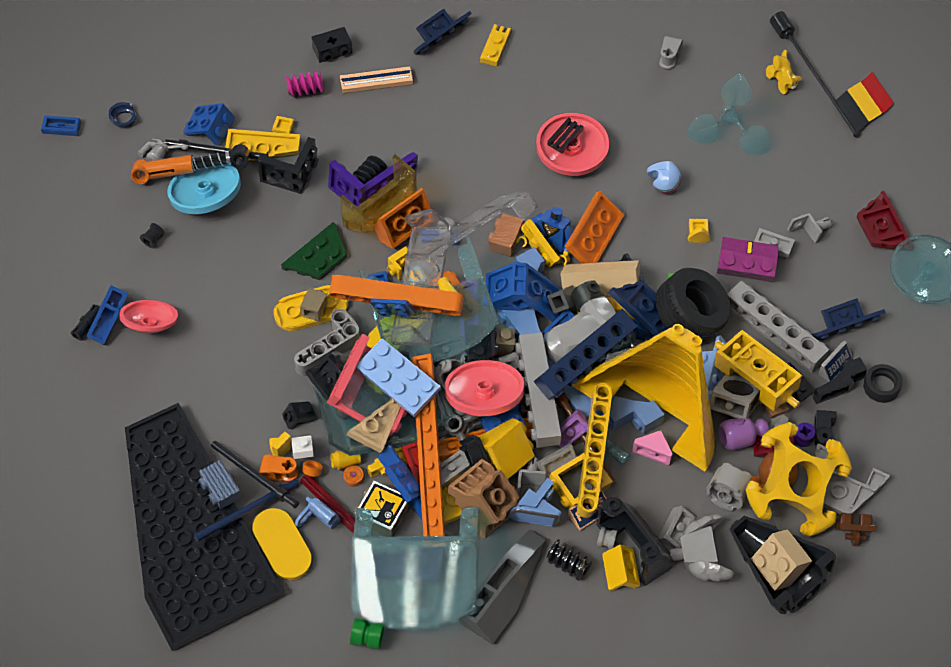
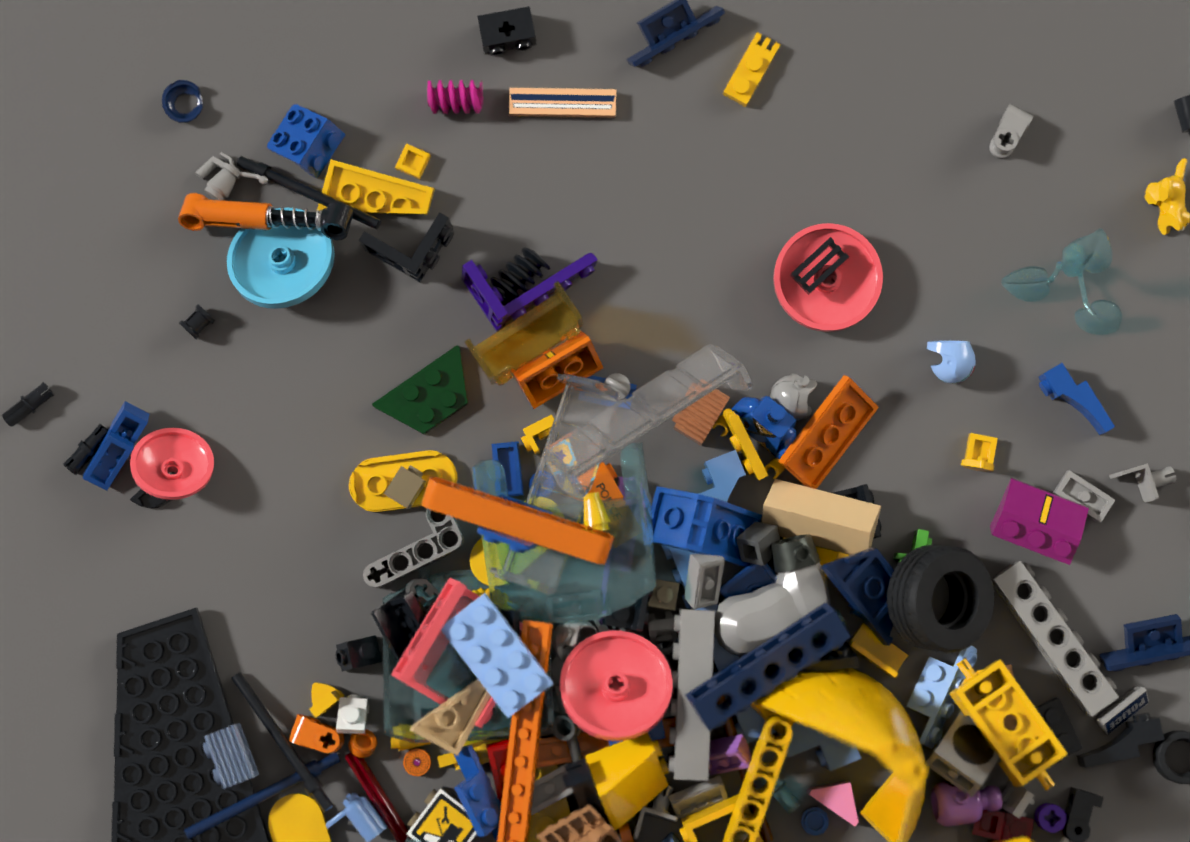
camera: 15 degrees right, 25 degrees up
blue tile [41,115,81,136] -> none
none -> black axle [2,382,54,427]
none -> black tile [130,489,170,508]
none -> light grey slope [684,554,724,609]
none -> light grey cap [770,373,817,420]
none -> blue plate [801,807,829,835]
none -> blue slope [1038,363,1115,435]

